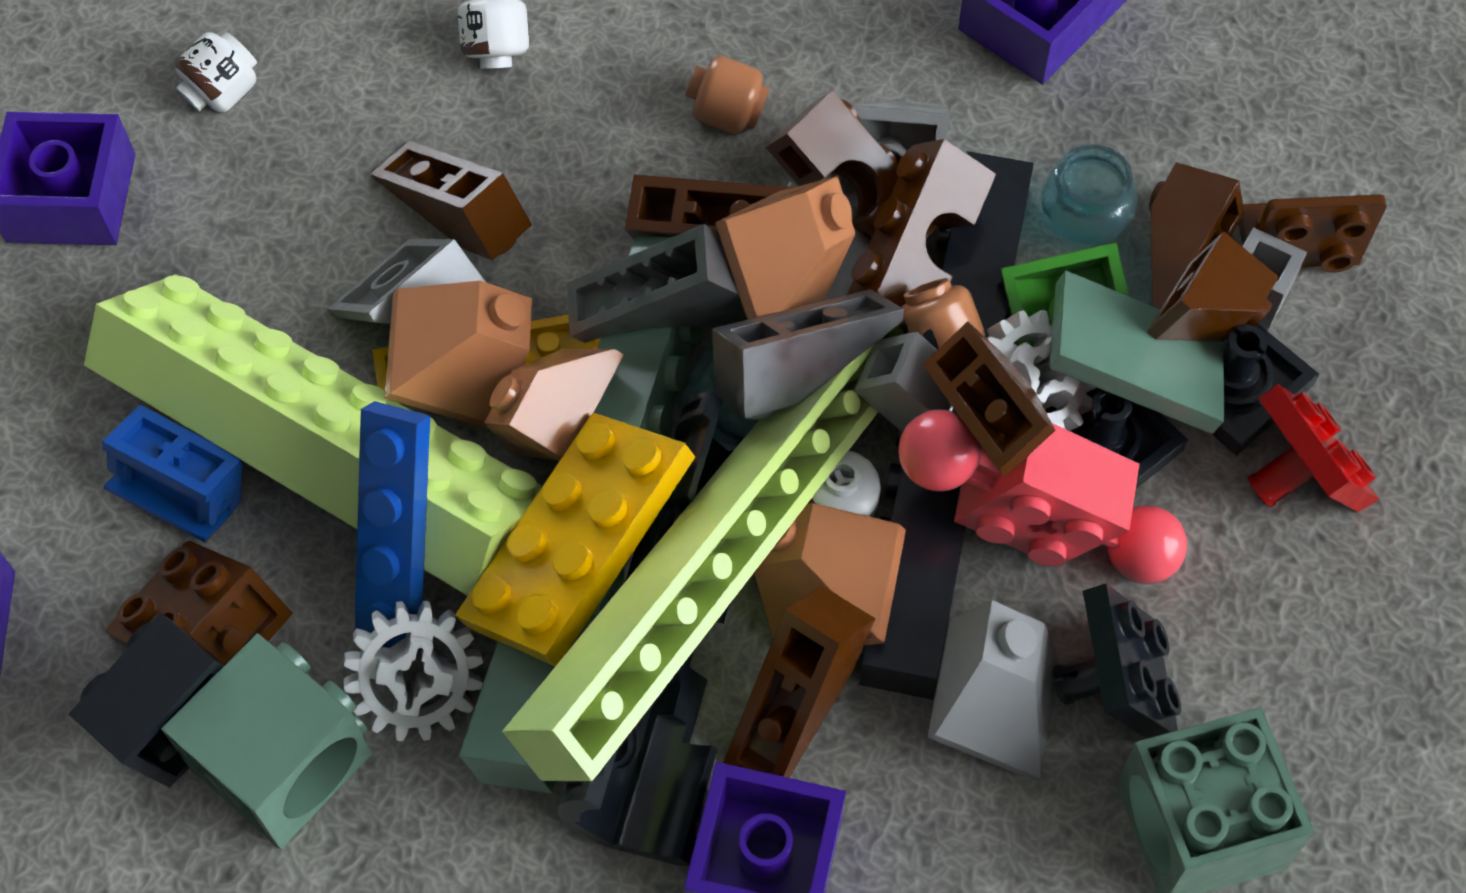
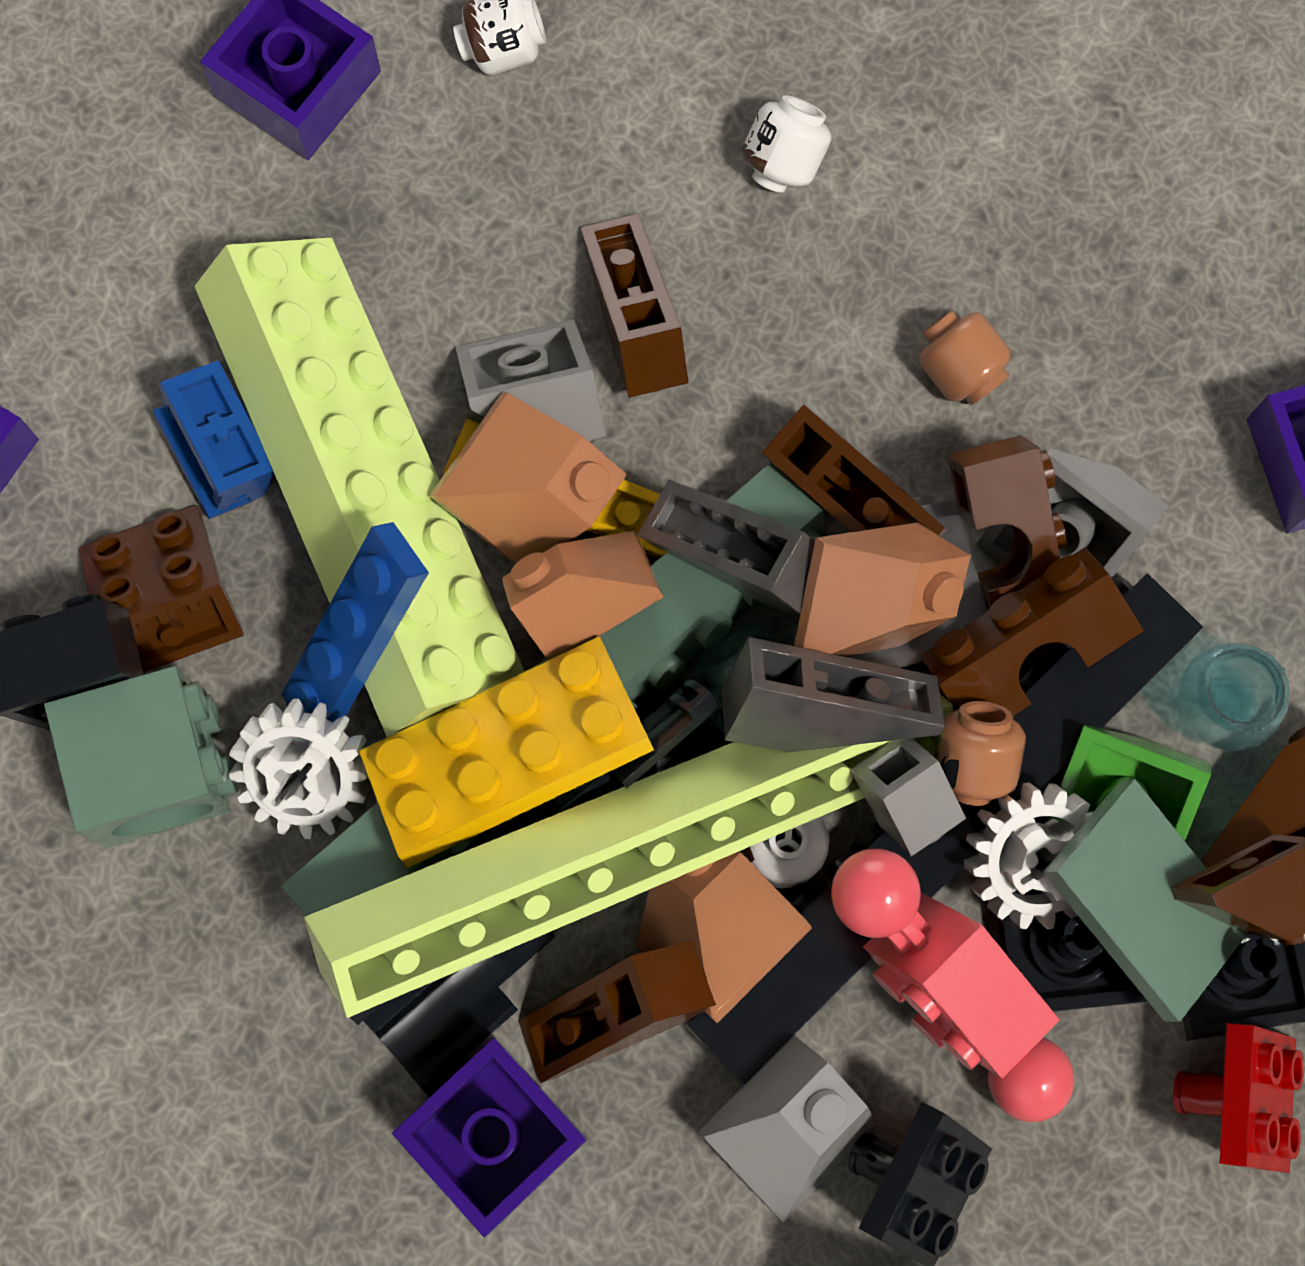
camera: 30 degrees right, 15 degrees up
reddish brown slope [922,321,1056,476] -> none

